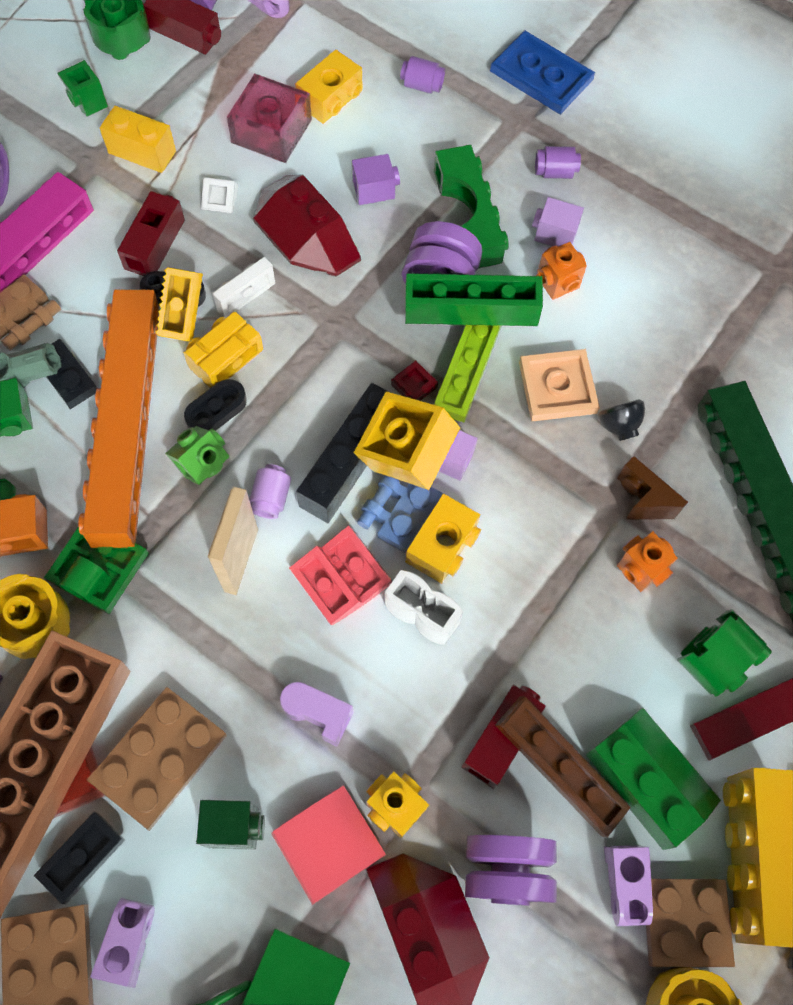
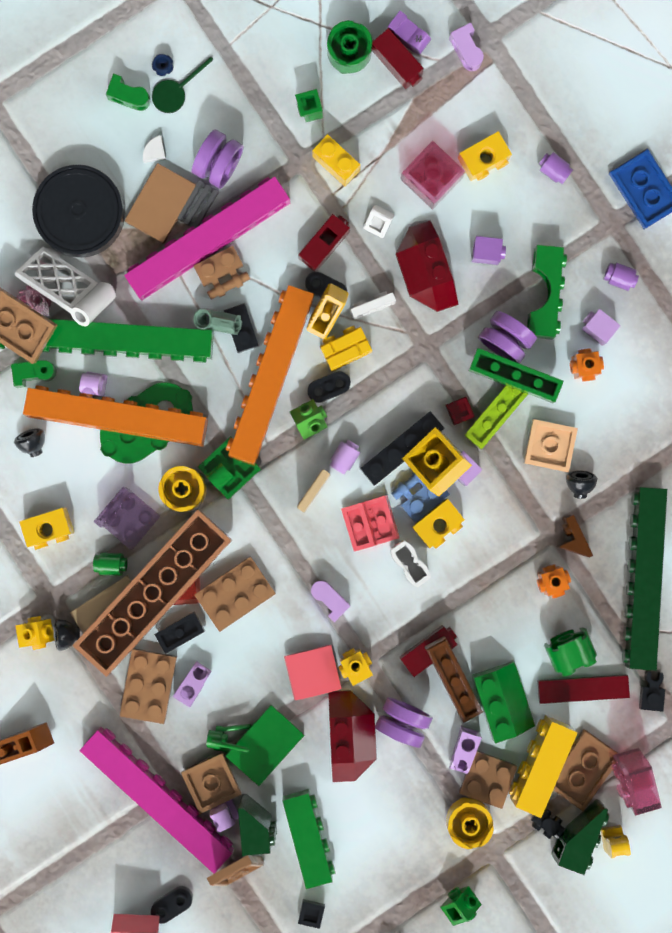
camera: 20 degrees right, 20 degrees up
dark green brick [196,800,265,850] -> none

